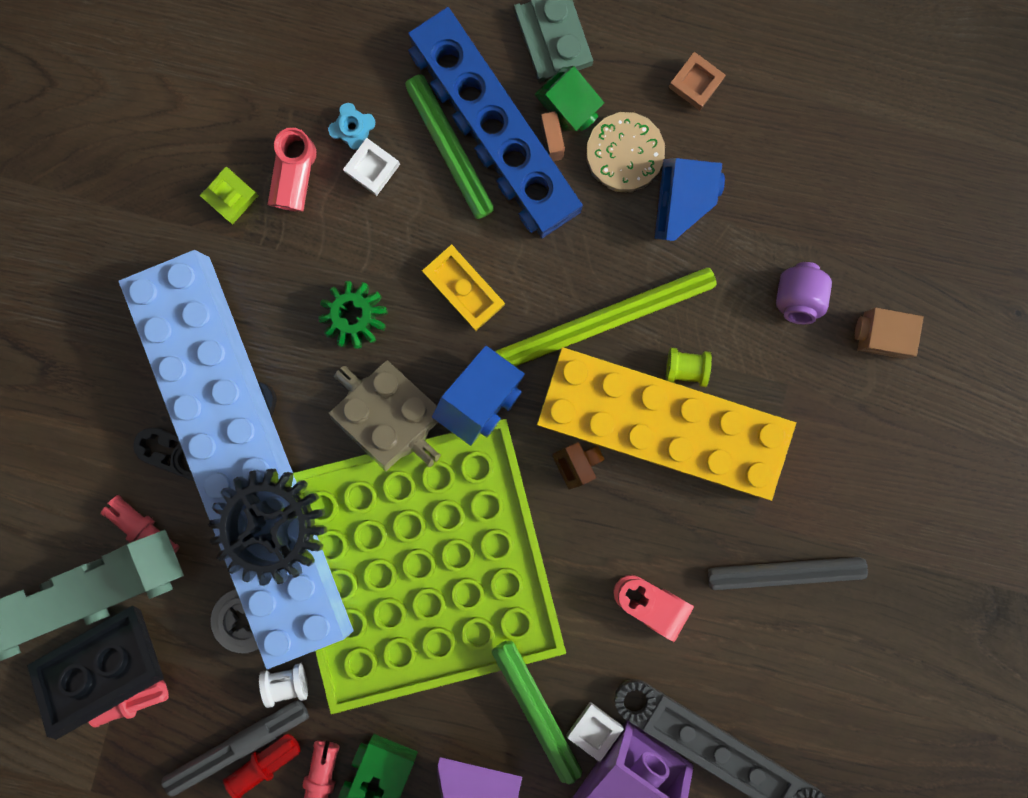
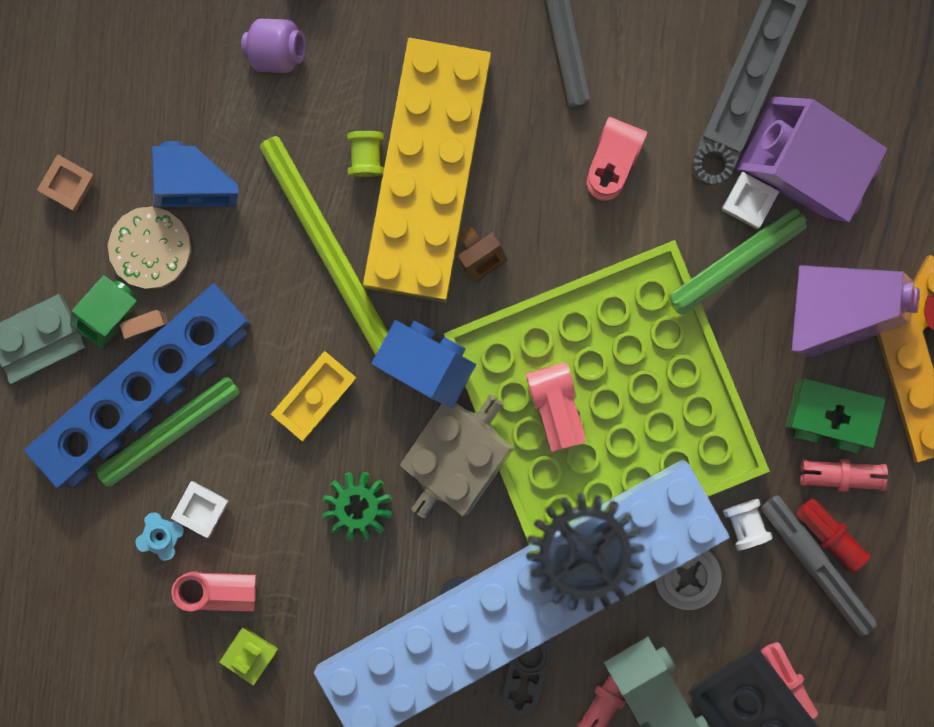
camera: 100 degrees left, 0 degrees up
none -> coral piece [525,362,586,452]

